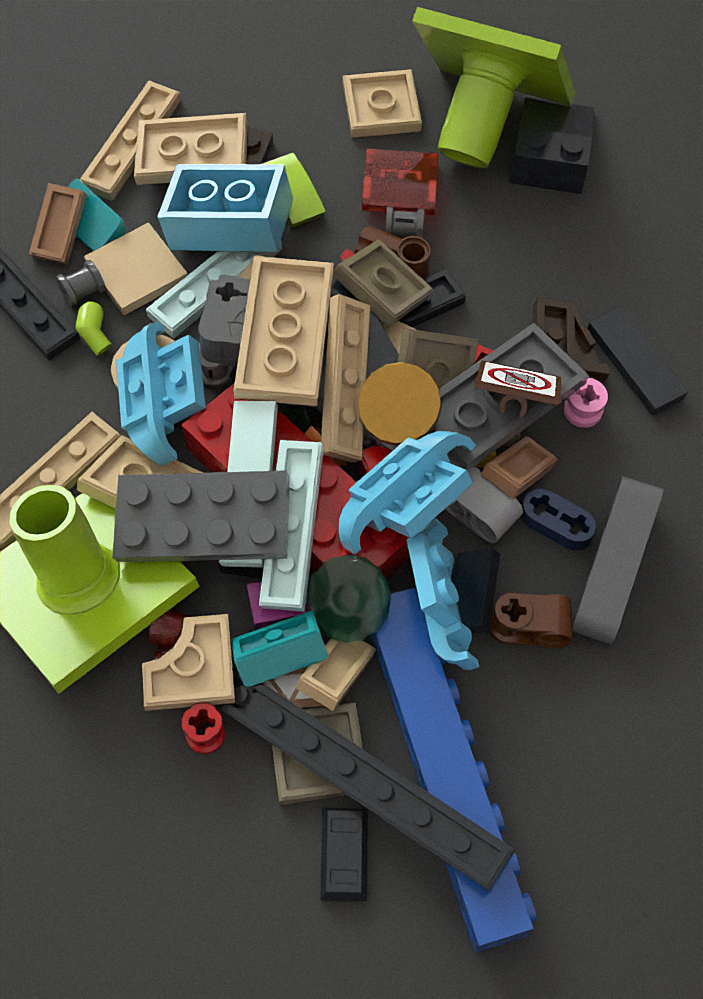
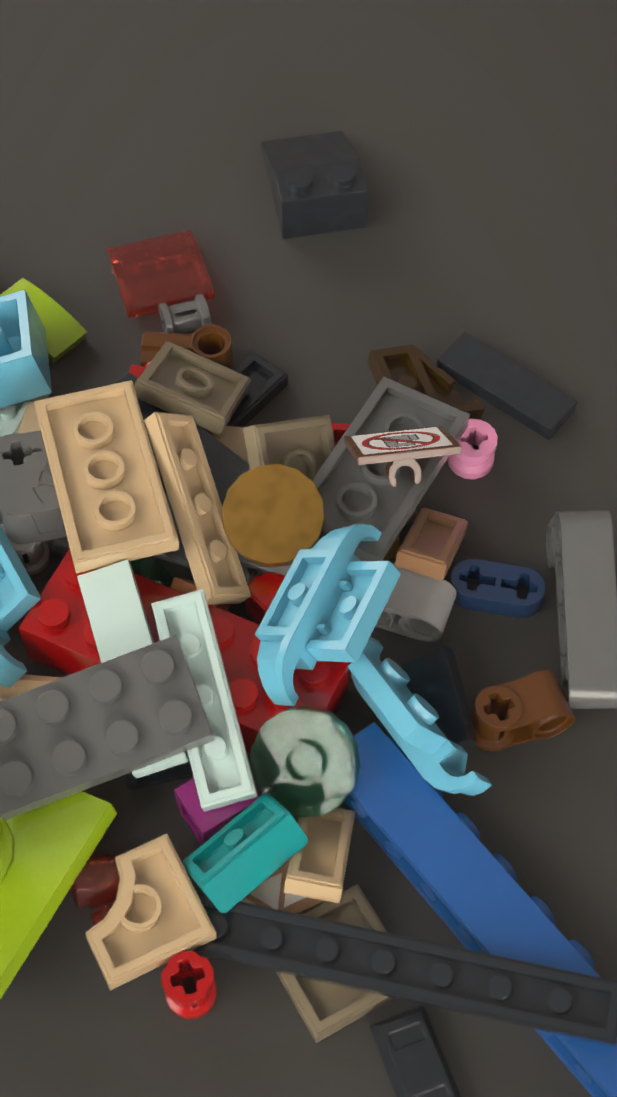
camera: 20 degrees left, 5 degrees down
tan tile [342,69,422,138] -> none
lime piece [412,7,575,168] -> none

